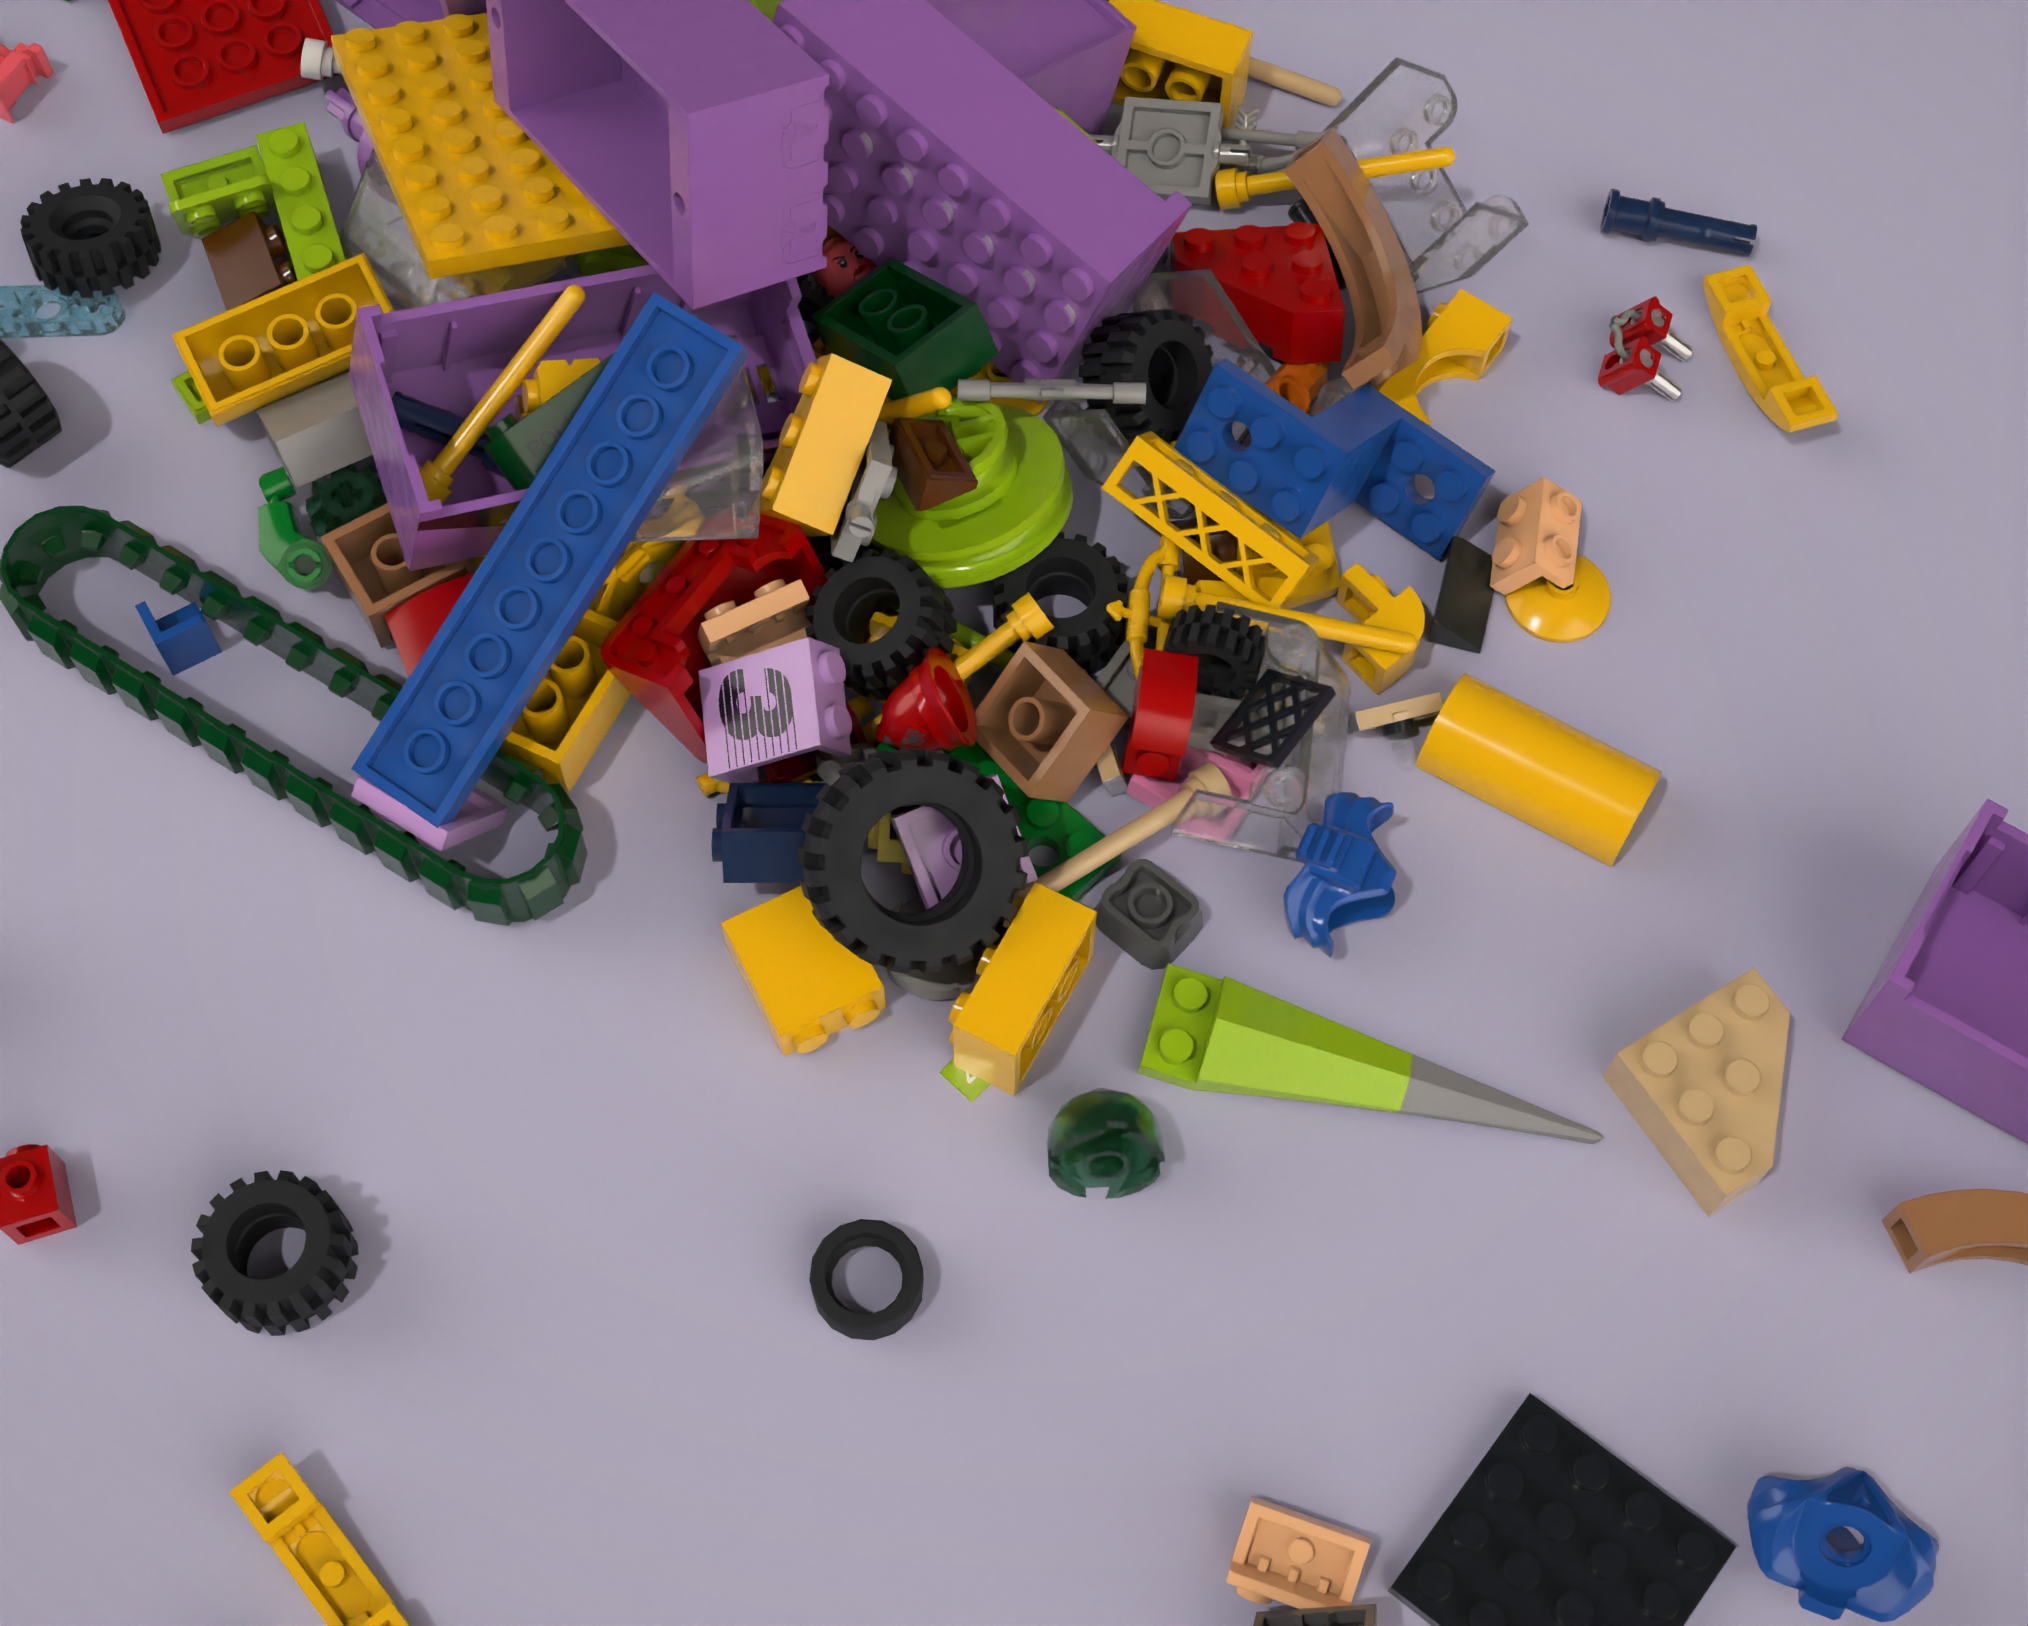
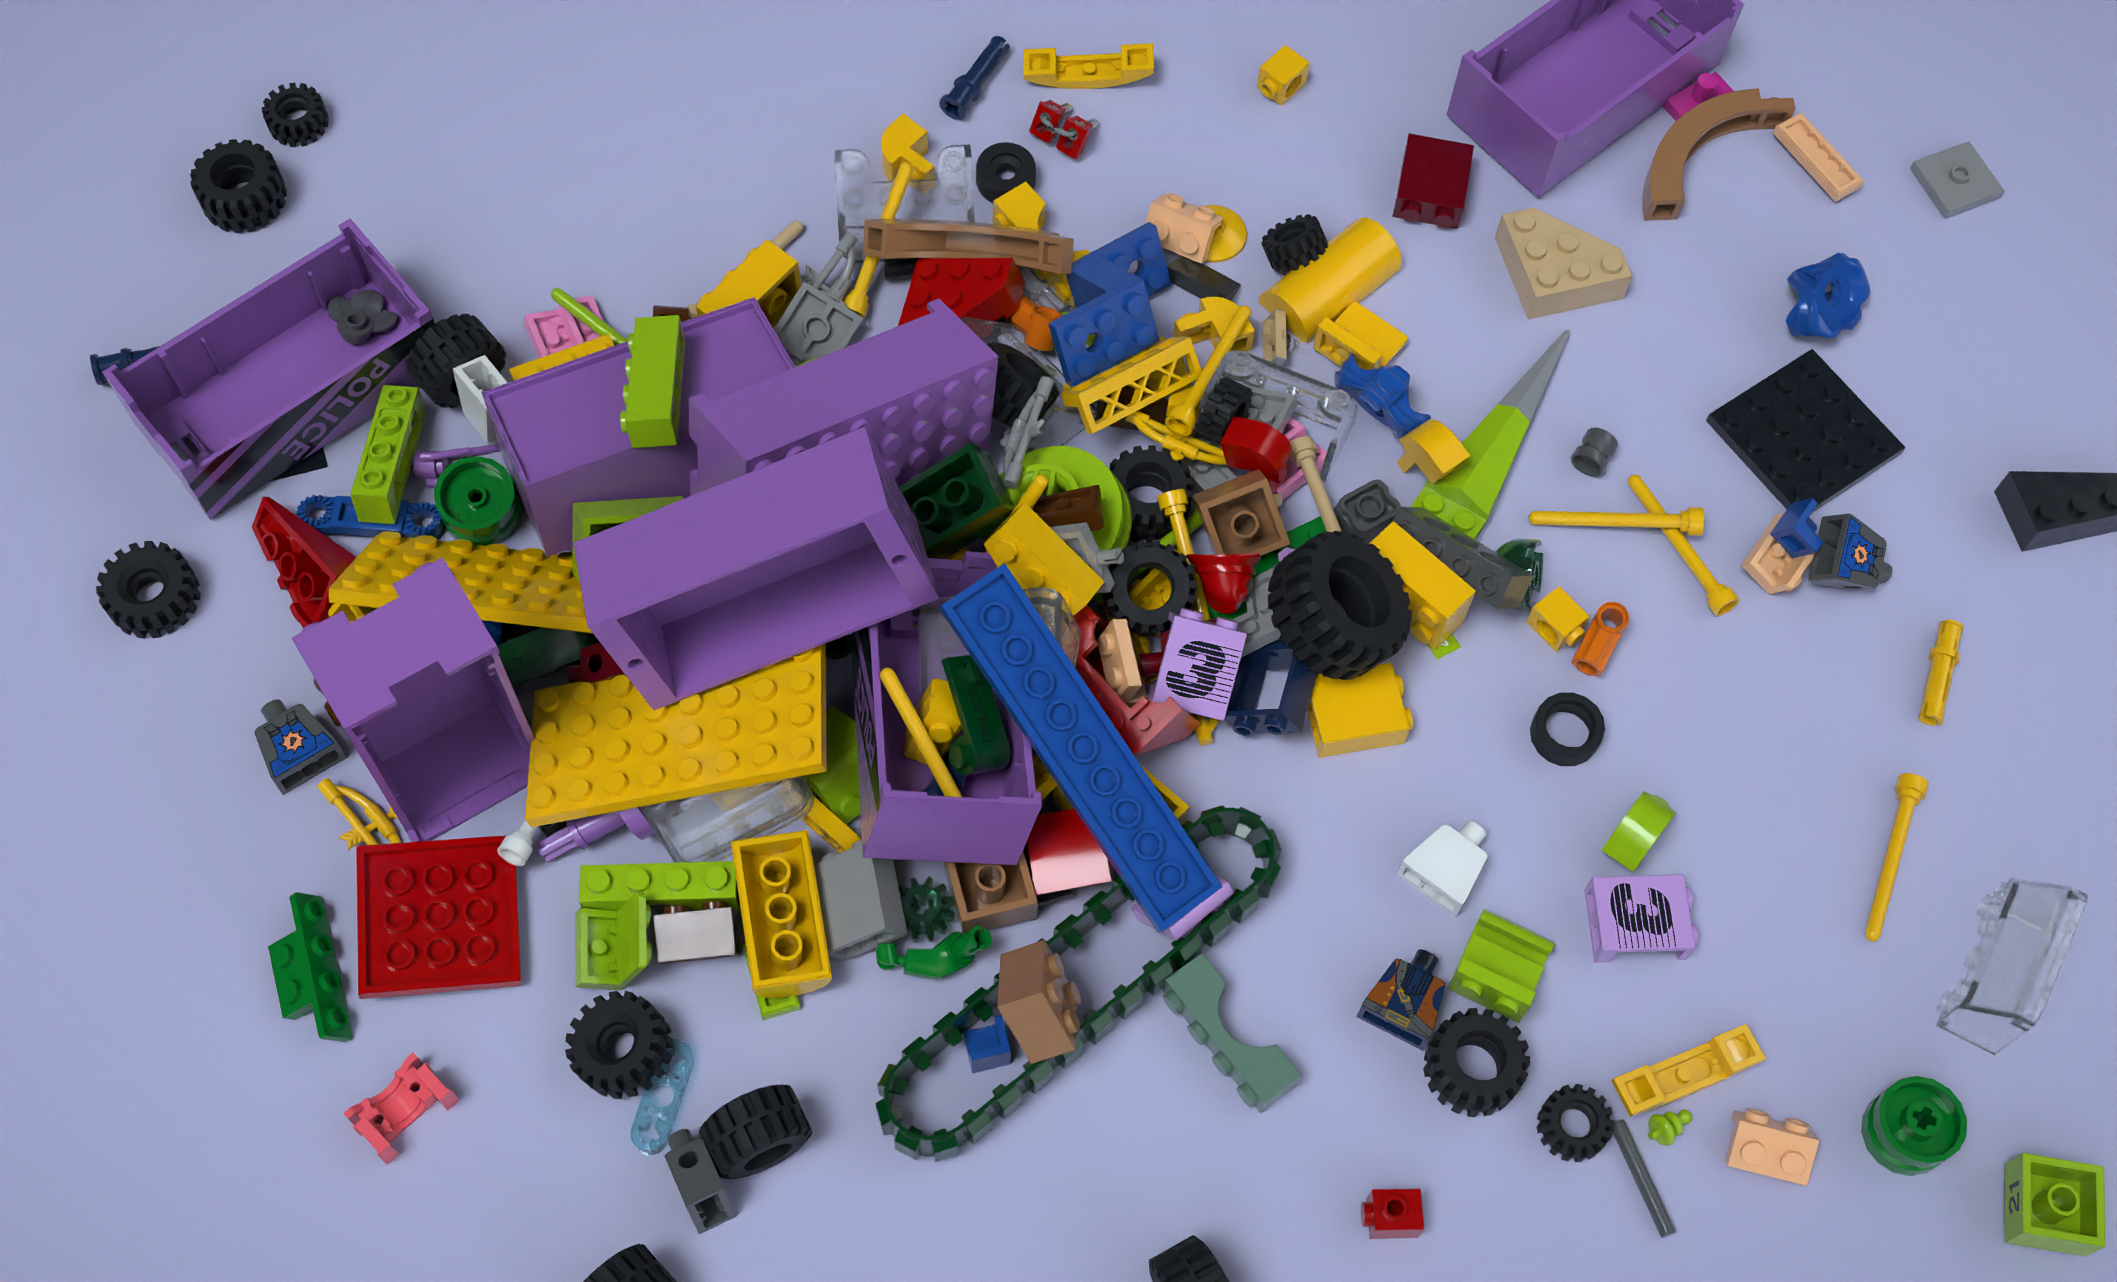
camera: 75 degrees left, 0 degrees up
black window [1210,669,1336,770] -> none
none -> yellow brick [881,113,935,194]
none -> black tyre [976,142,1036,203]
none -> medium nougat brick [997,940,1081,1064]
none -> sand green arch [1163,953,1302,1113]
none -> yellow brick [1257,45,1310,106]
none -> black tyre [1261,214,1328,272]
none -> yellow bracket [1313,301,1408,370]
none -> torso [1356,949,1446,1051]
none -> dark red brick [1392,133,1474,229]
none -> dark grey brick [1393,507,1534,609]
none -> yellow brick [1397,419,1470,485]
none -> white torso [1397,821,1488,918]
none -> lime piece [1447,909,1555,1023]
none -> yellow brick [1526,586,1590,652]
none -> yellow piece [1528,507,1704,536]
none -> black tyre [1536,1084,1614,1162]
none -> dark grey wheel [1571,427,1618,477]
none -> orange piece [1571,601,1629,677]
none -> lavender panel [1584,875,1698,963]
none -> lime brick [1601,791,1677,872]
none -> dark grey bar [1612,1119,1676,1238]
none -> yellow piece [1628,474,1740,616]
none -> lime hair [1648,1109,1692,1146]
none -> blue panel [1770,498,1823,558]

